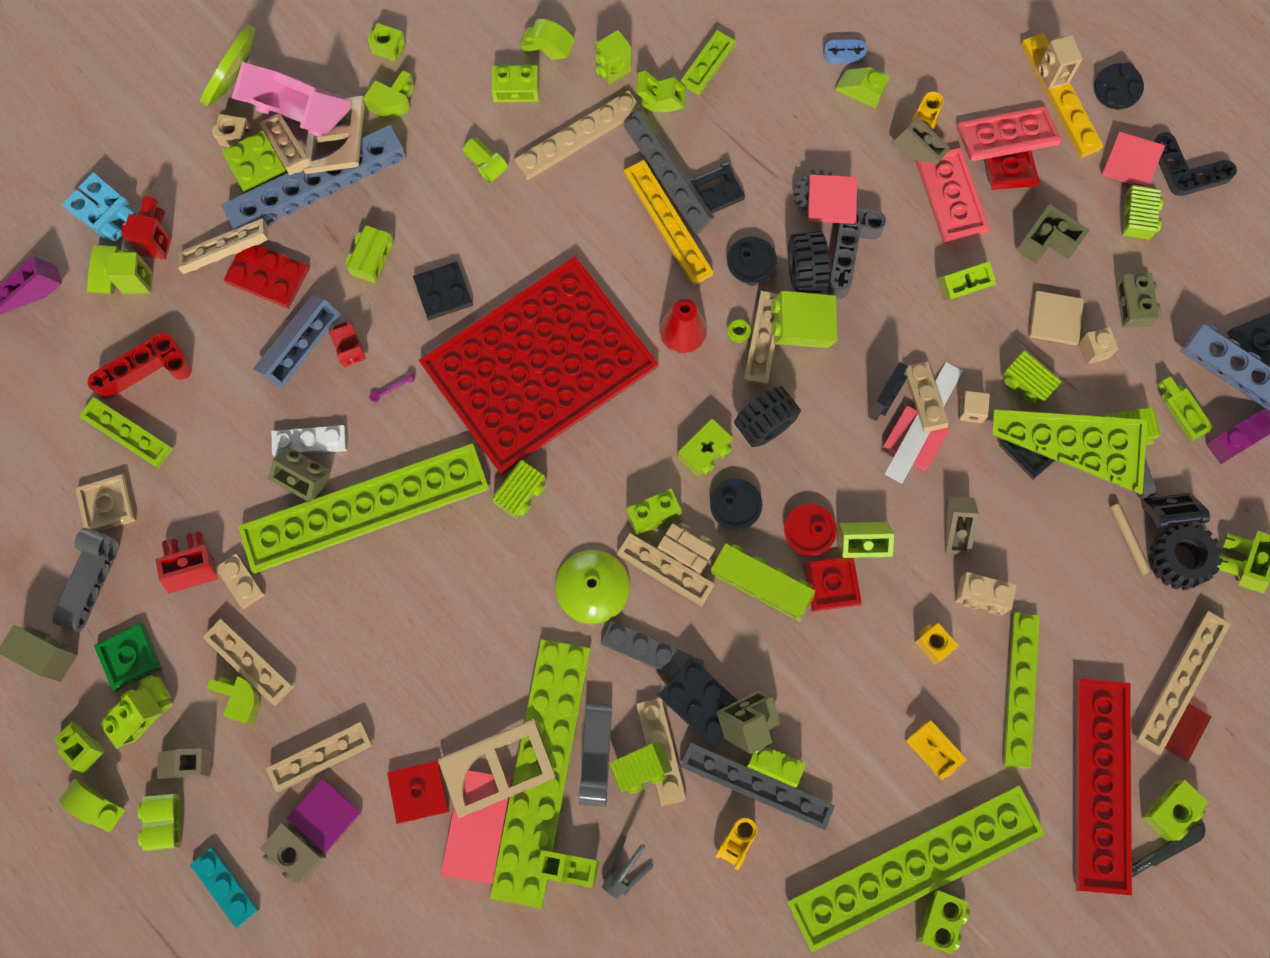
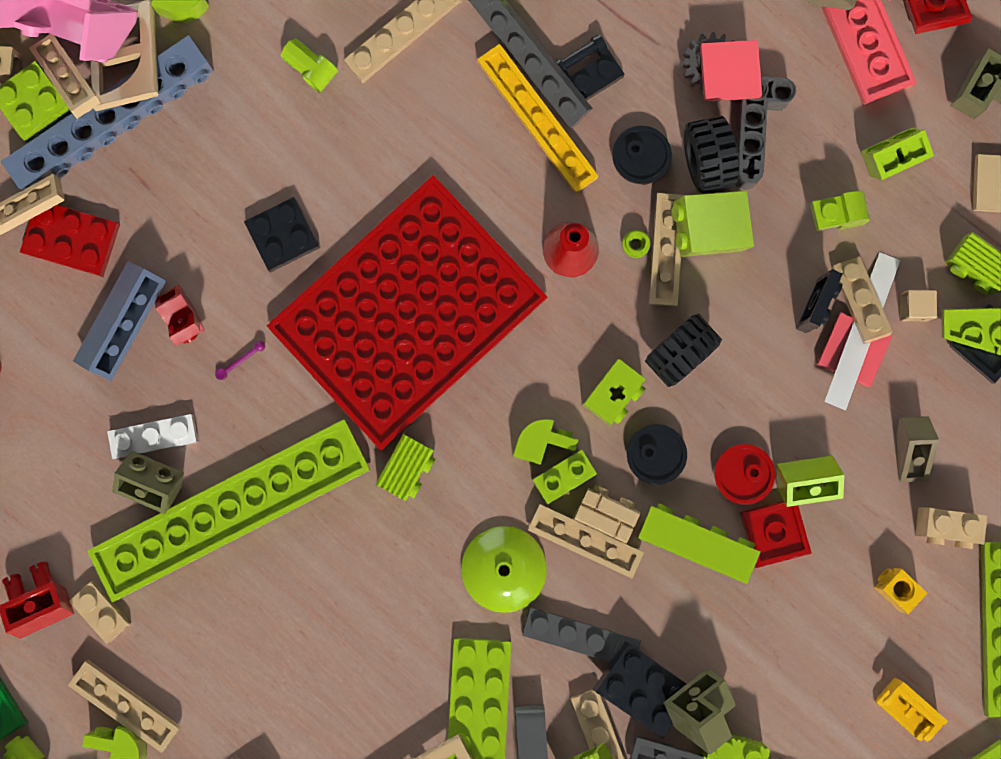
camera: 10 degrees left, 10 degrees up
lime brick [346,225,394,283] -> none
none -> lime brick [513,419,578,465]
none -> lime brick [810,191,870,231]

